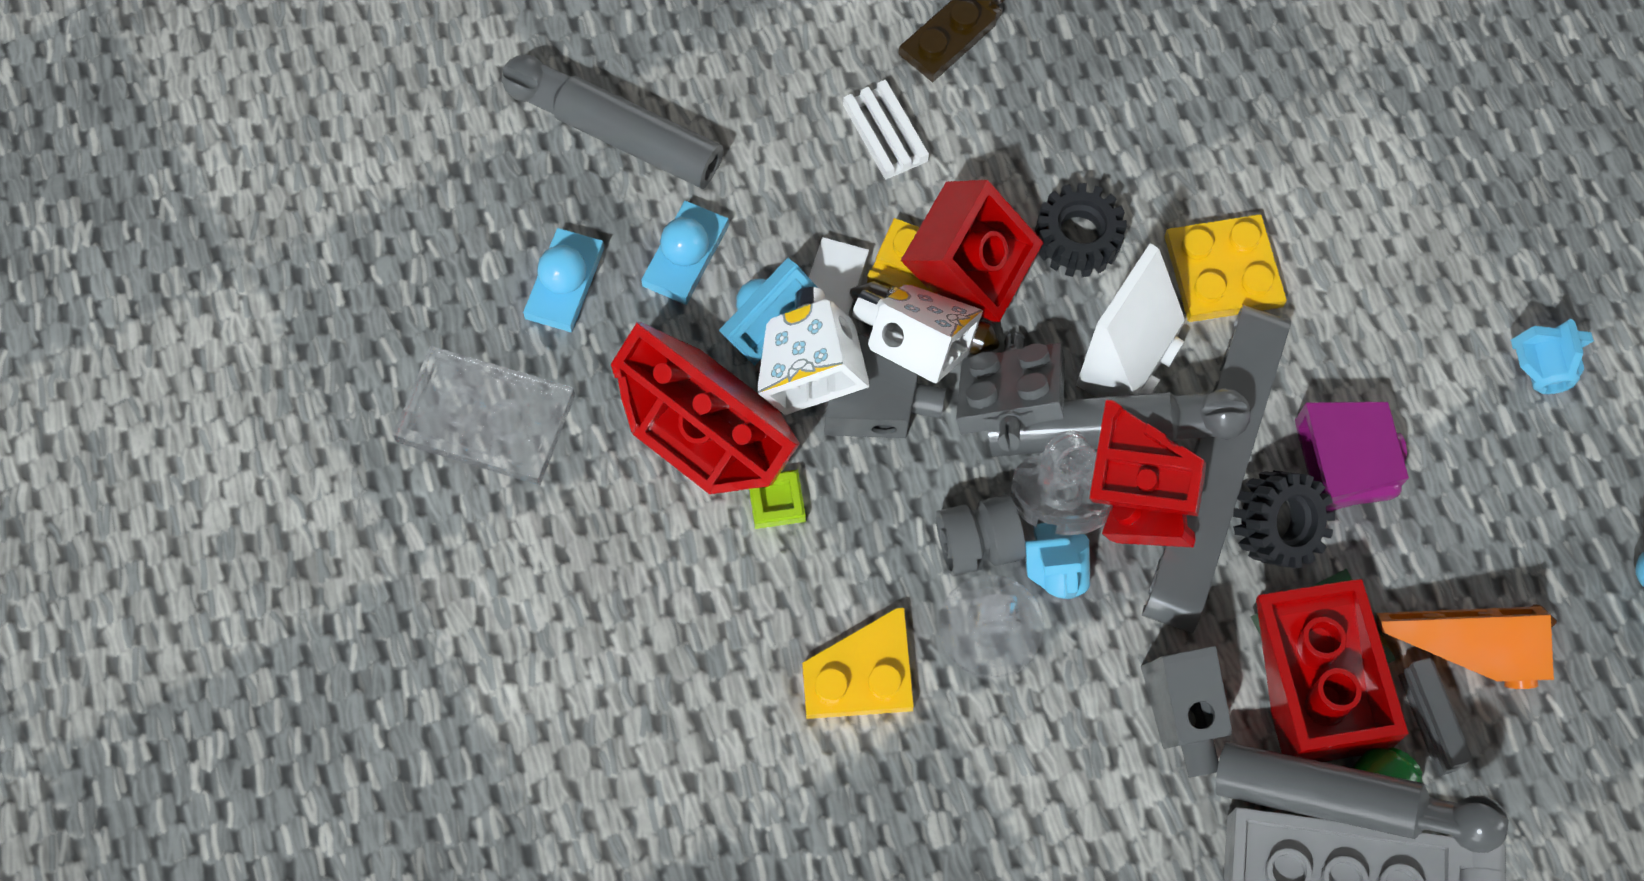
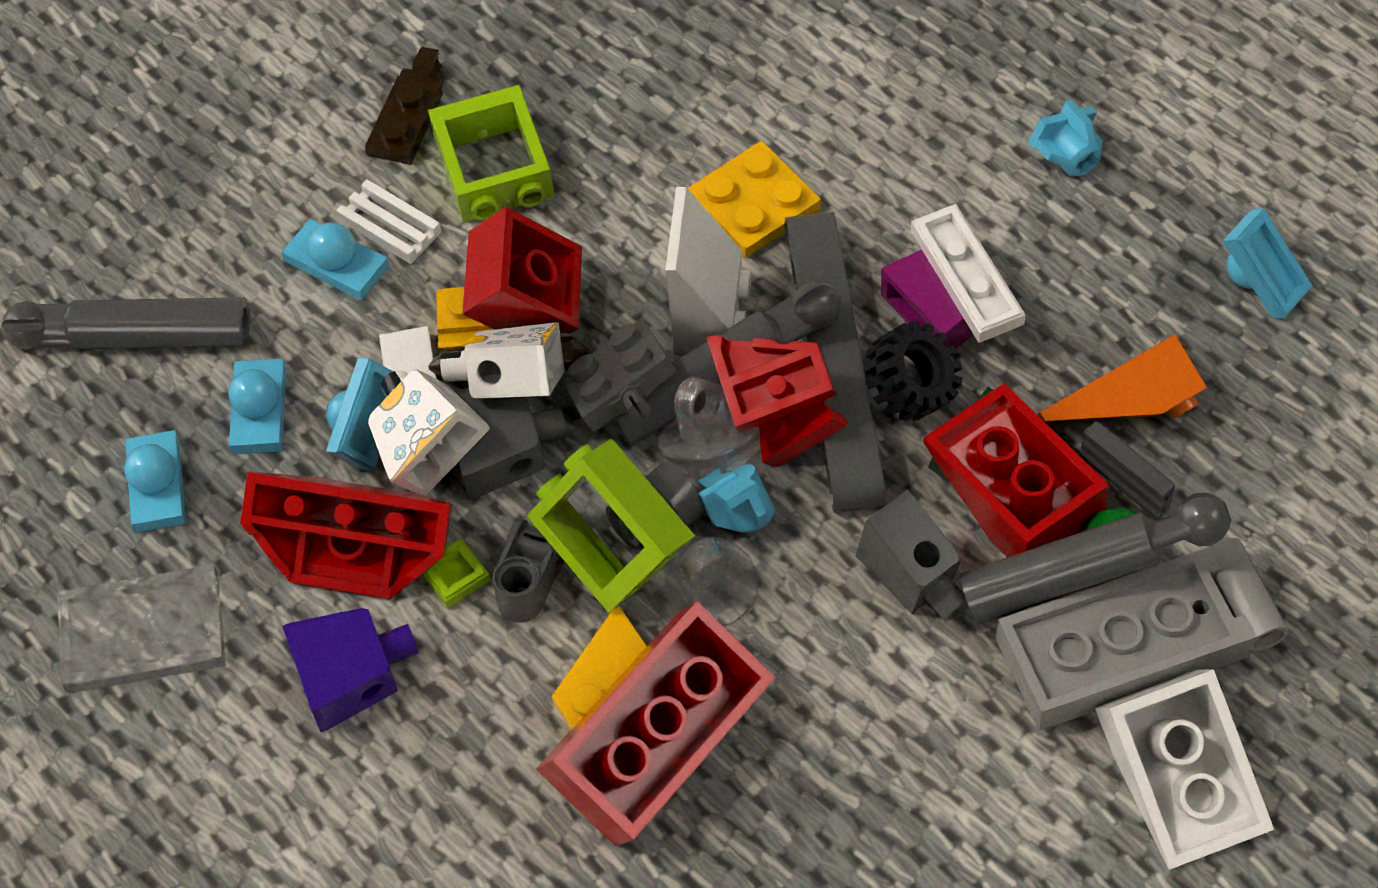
camera: 20 degrees left, 10 degrees down
black tyre [1035,183,1127,277] -> none
none -> medium azure tile [281,219,390,301]
none -> dark purple torso [282,608,419,733]
none -> lime window [428,85,555,222]
none -> dark grey piece [492,518,565,623]
none -> lime window [527,438,695,613]
none -> red brick [536,601,776,846]
none -> white tile [911,204,1025,343]

